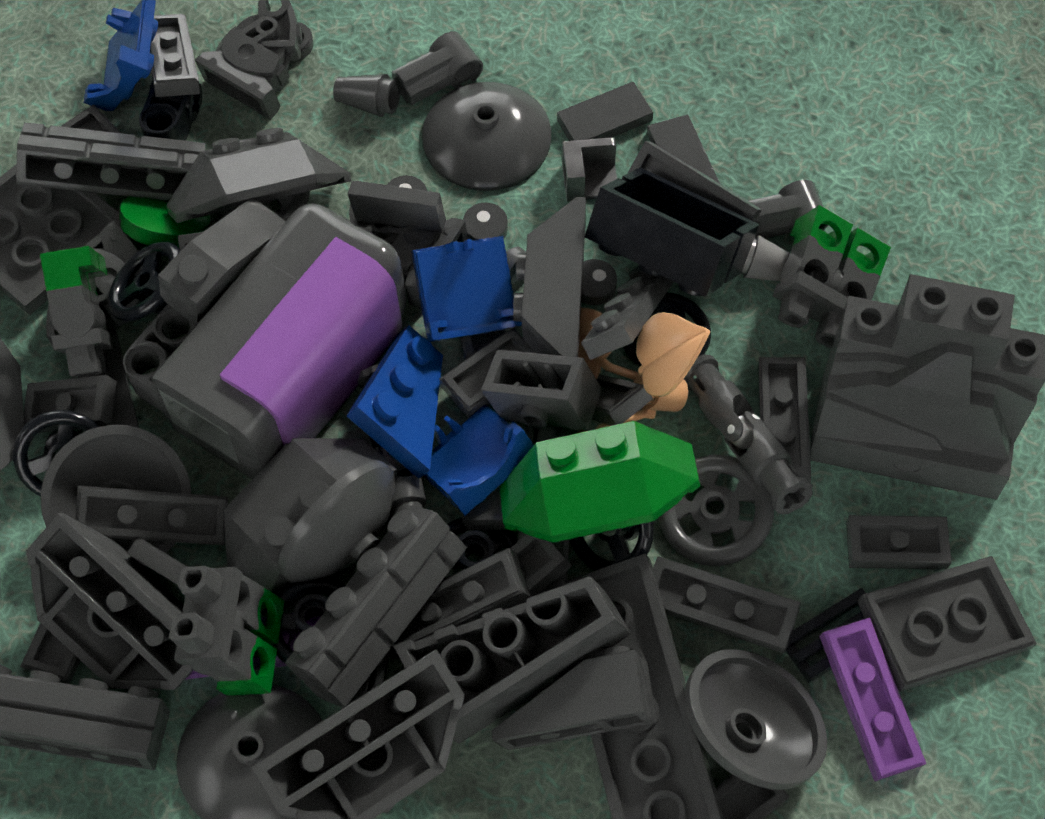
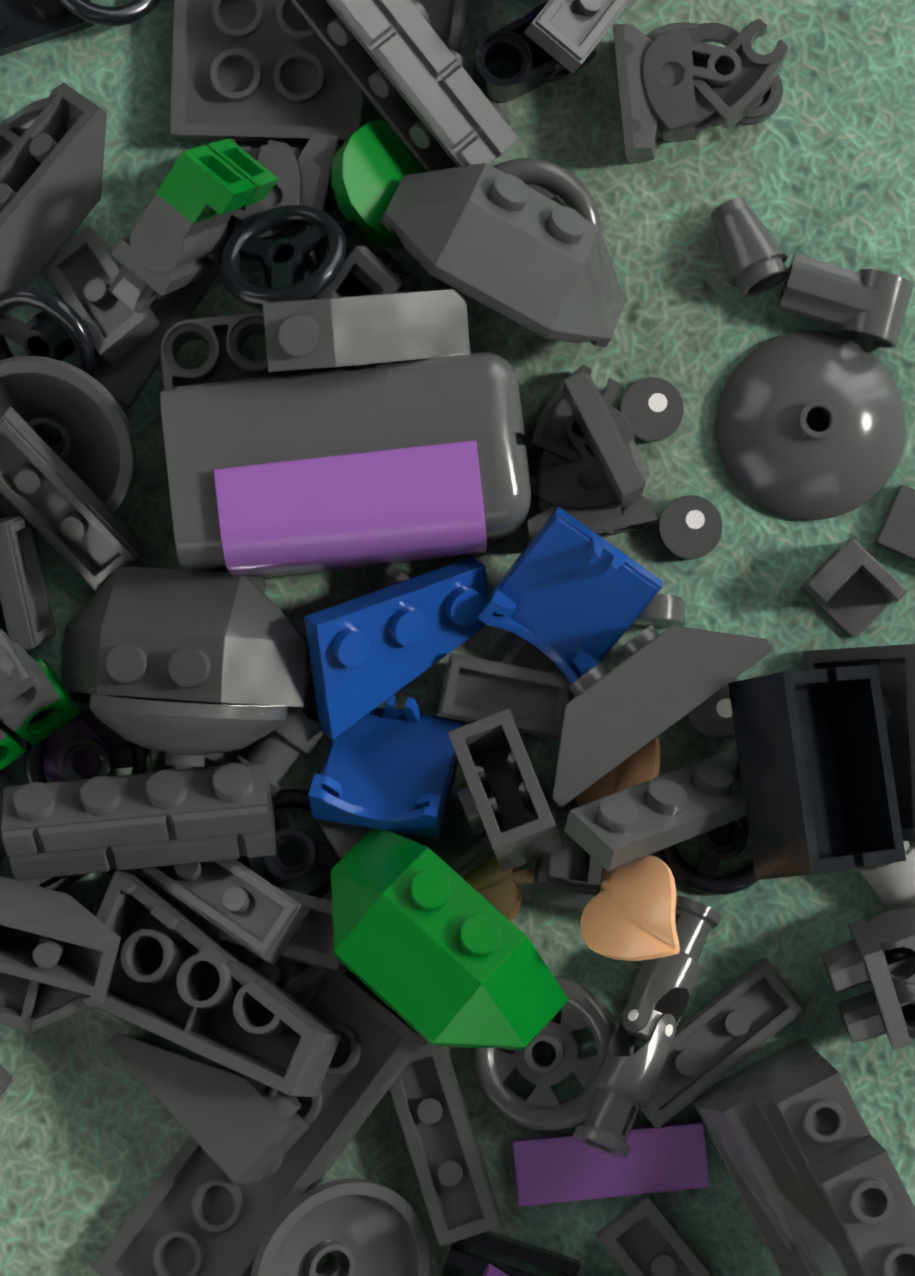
camera: 45 degrees right, 25 degrees up
none -> medium lavender tile [512,1120,710,1206]

